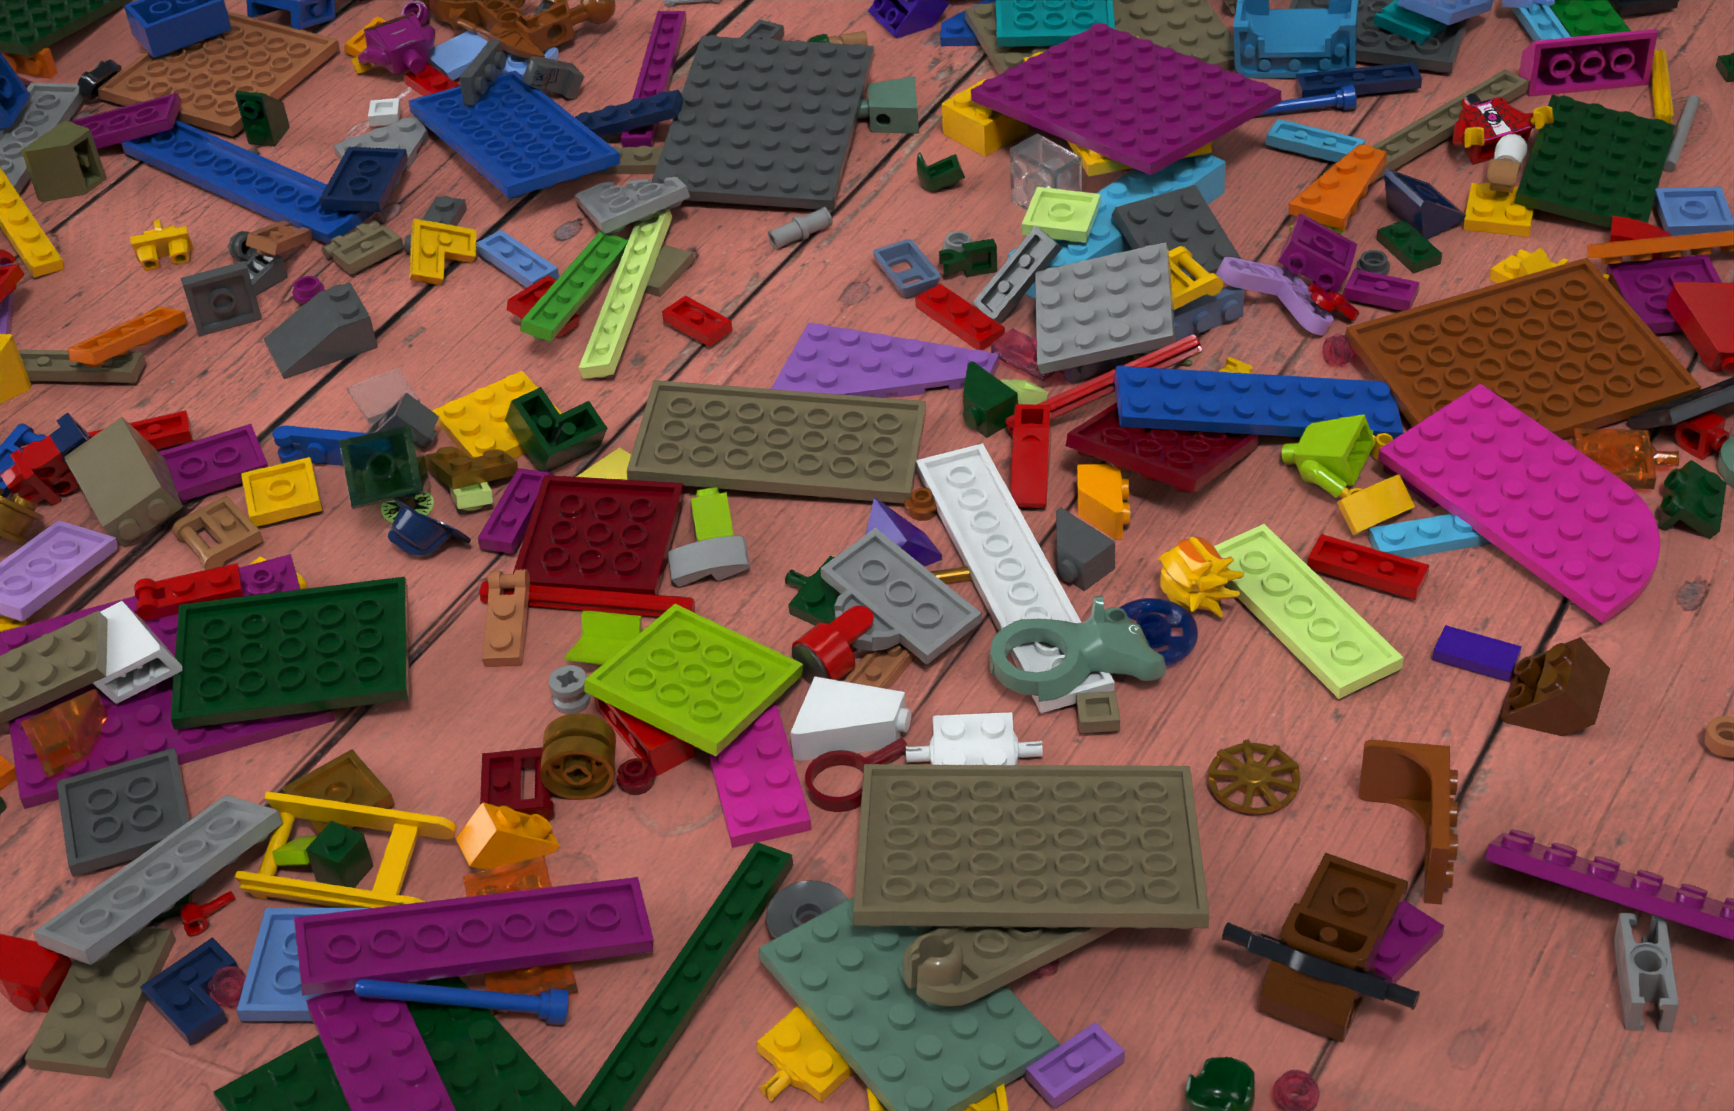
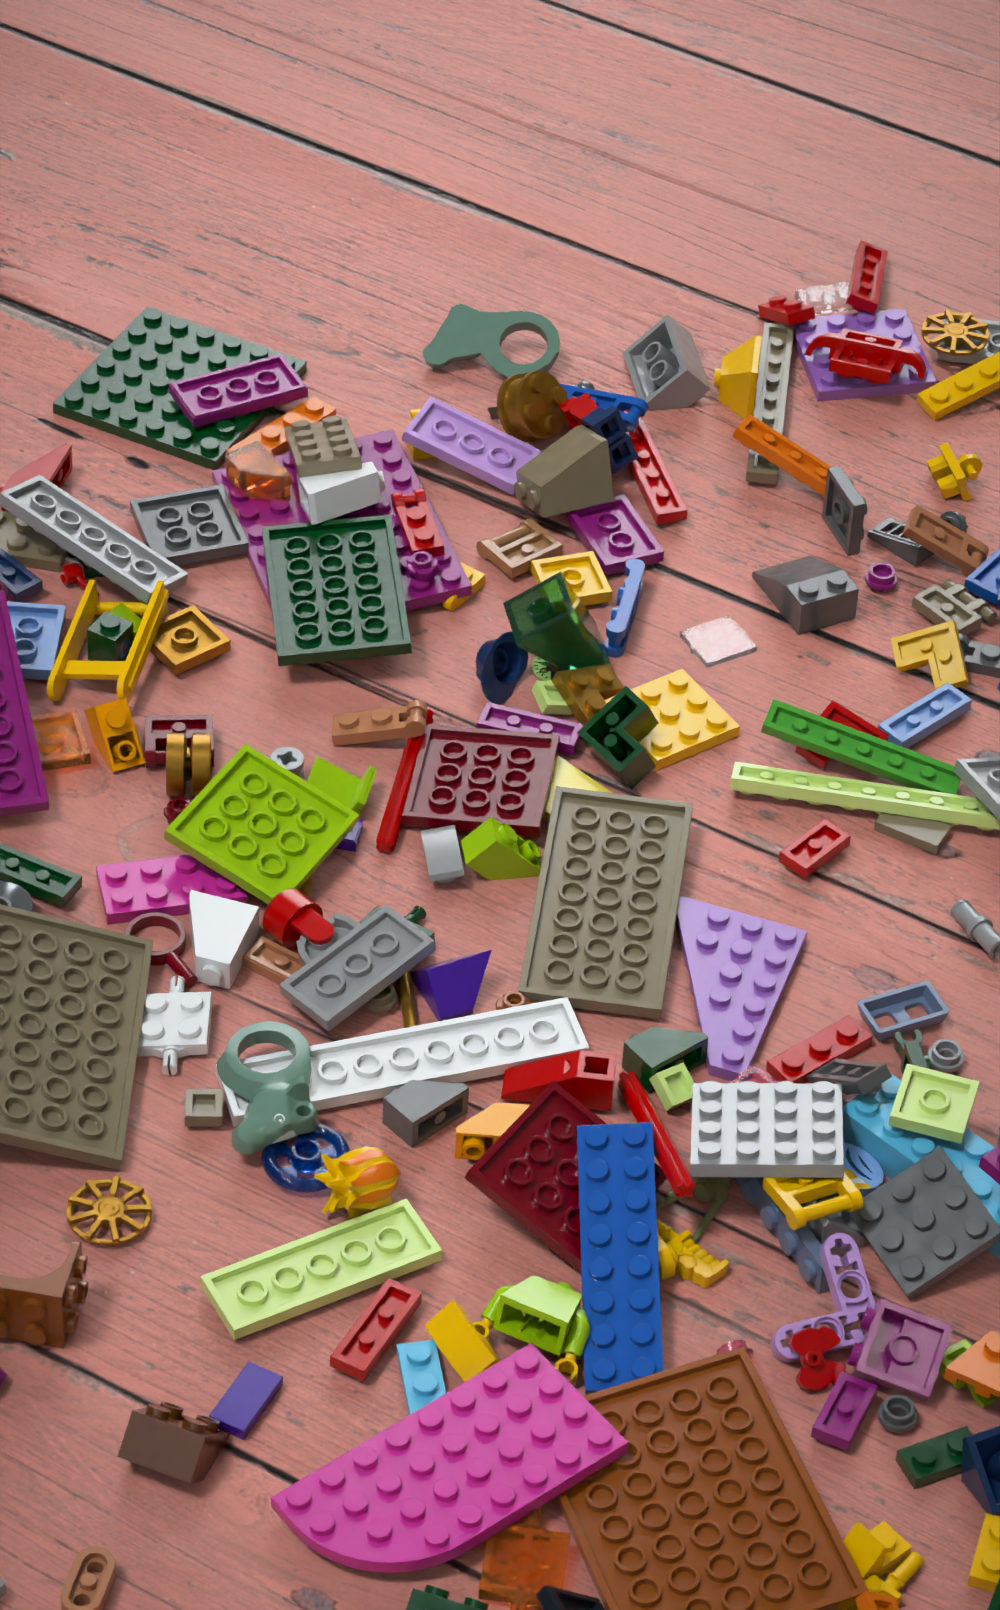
camera: 85 degrees right, 0 degrees up
dark grey slope [367,393,439,456] -> none

